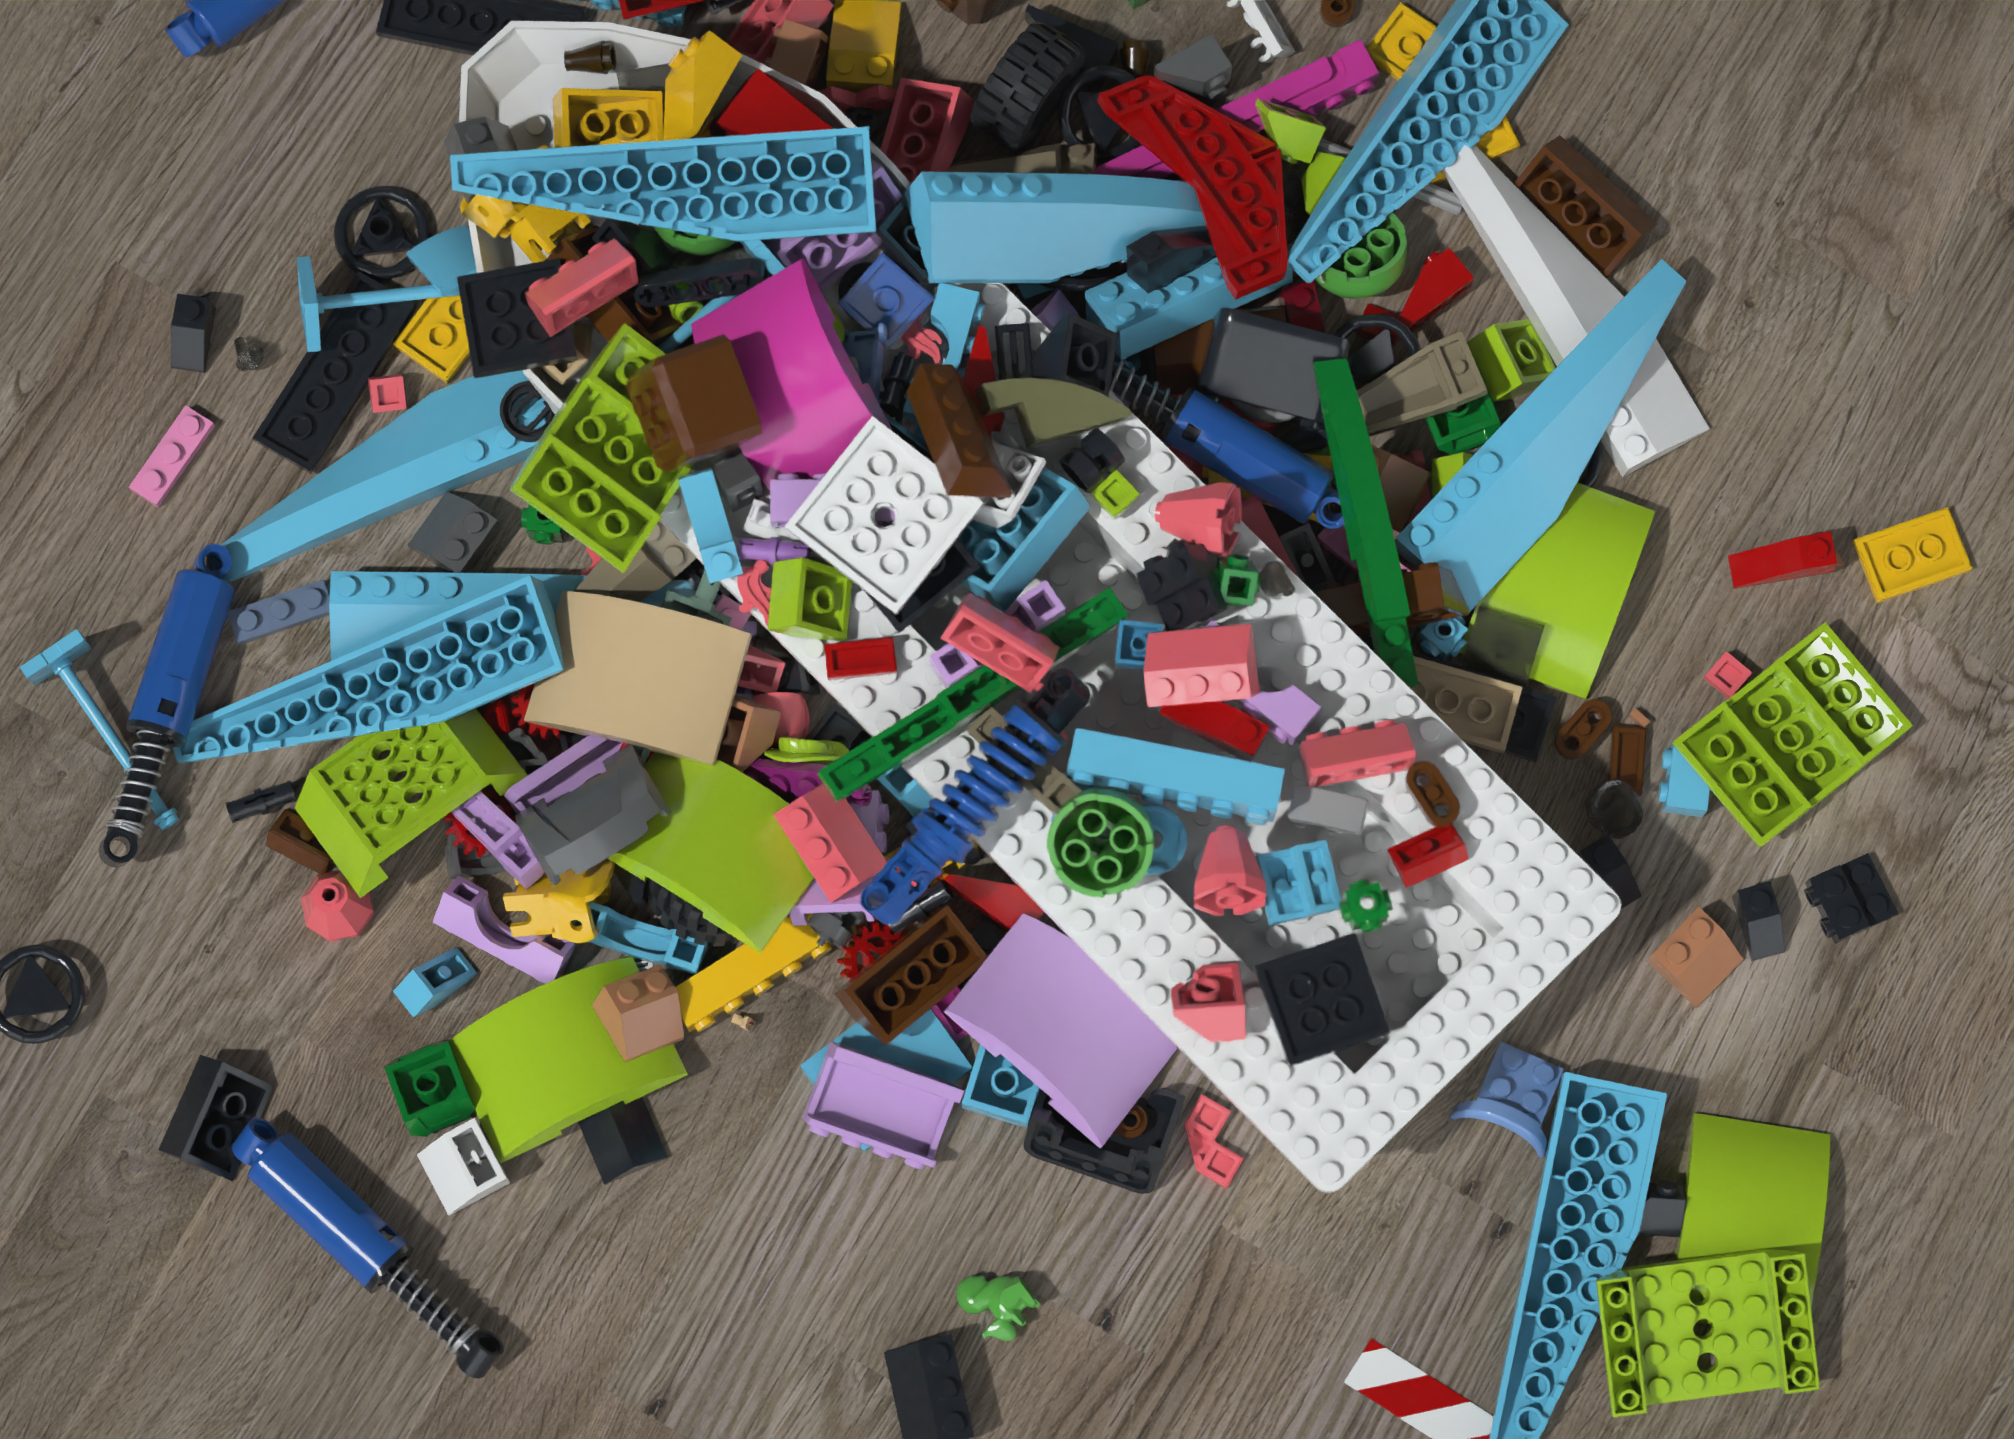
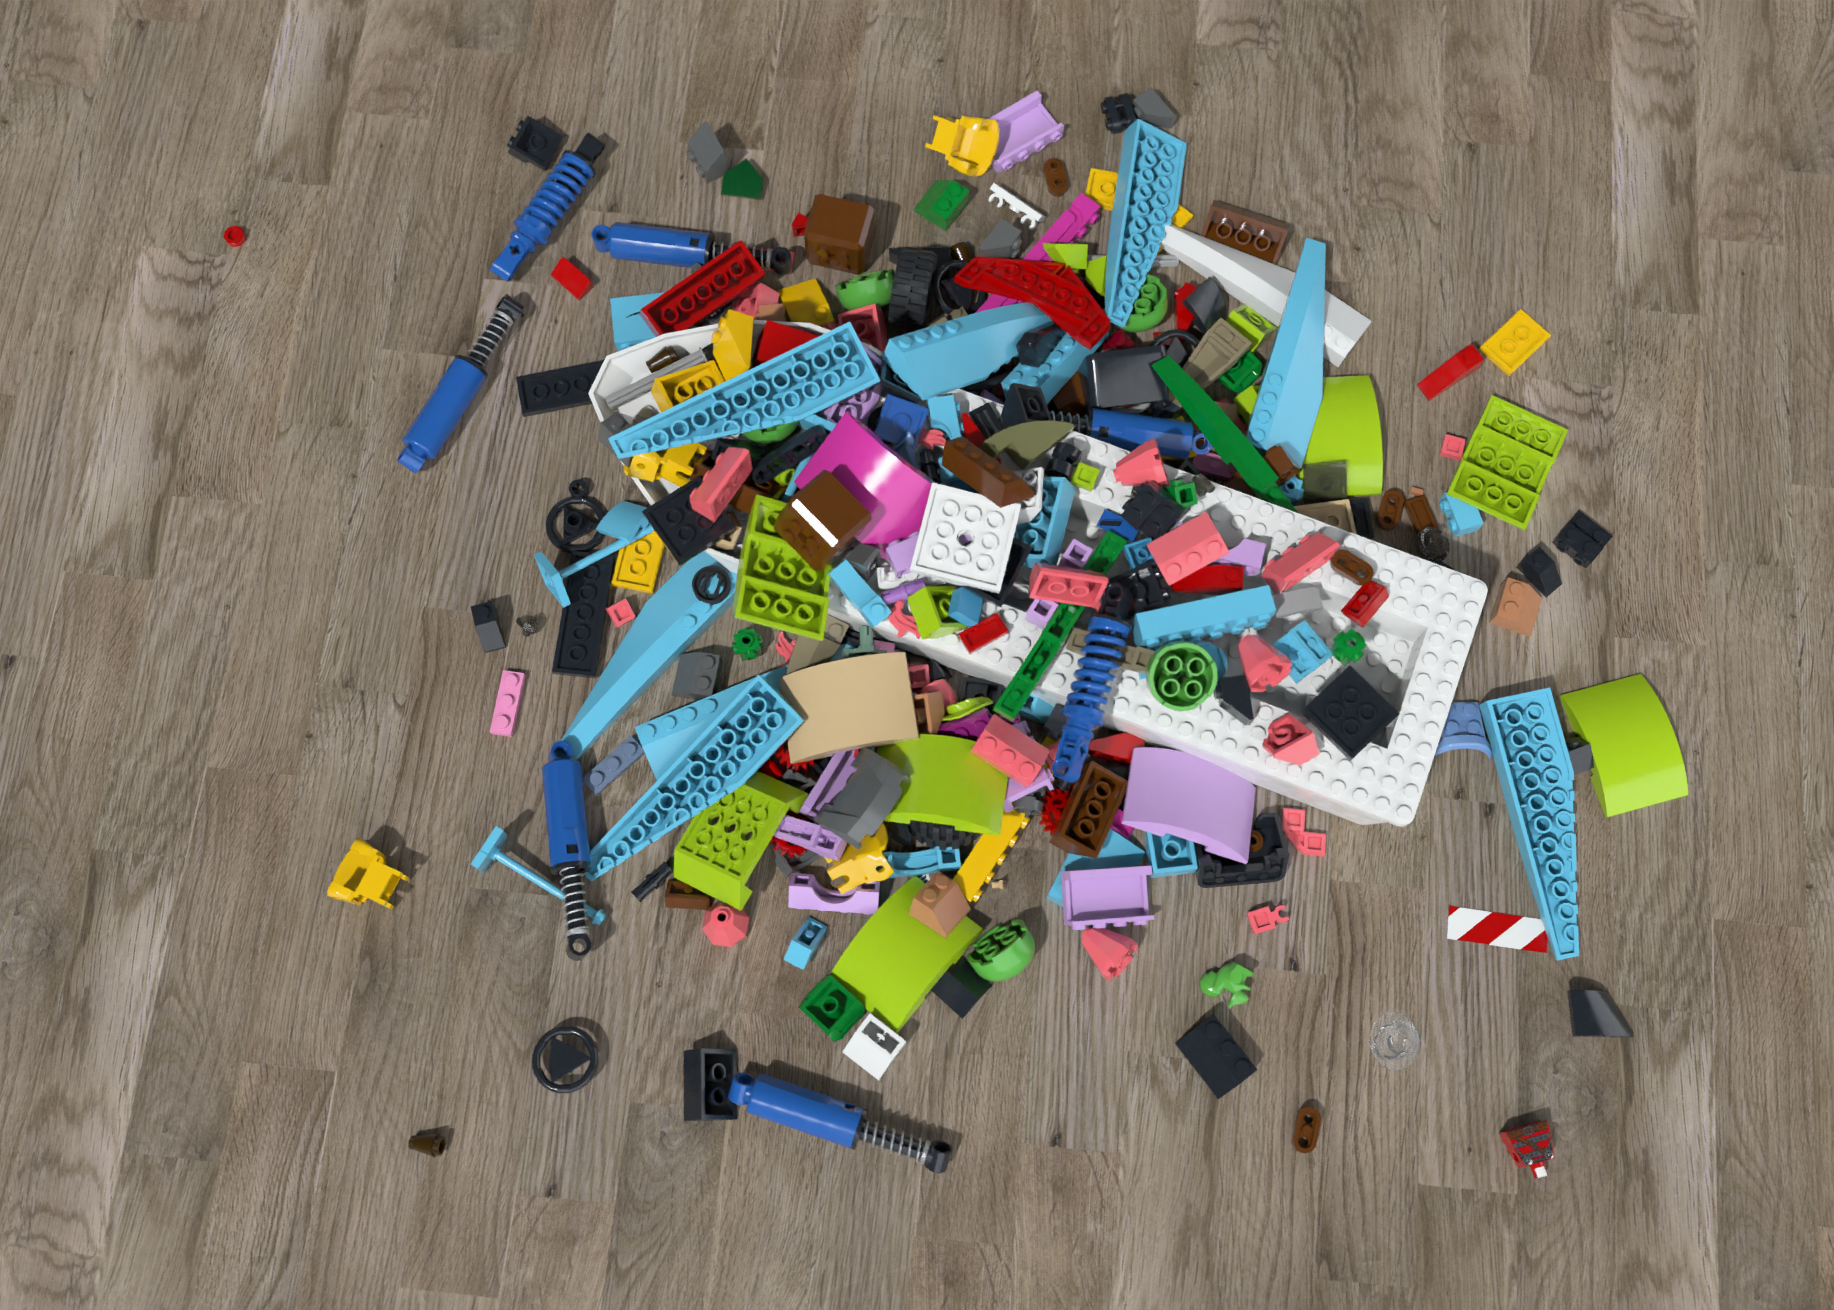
camera: 25 degrees left, 5 degrees down
lime slope [1596,1249,1820,1417] -> none
none -> black bush [569,479,589,498]
none -> light grey axle [605,347,708,409]
none -> bright green cylinder [835,269,895,311]
none -> dark azure piece [948,587,983,627]
none -> bright green cylinder [967,919,1035,982]
none -> coral cone [1081,927,1138,982]
none -> blue sticker [1097,509,1139,543]
none -> black plate [1108,562,1171,621]
none -> black slope [1182,277,1227,340]
none -> black slope [1213,675,1254,726]
none -> coral plate [1246,905,1289,935]

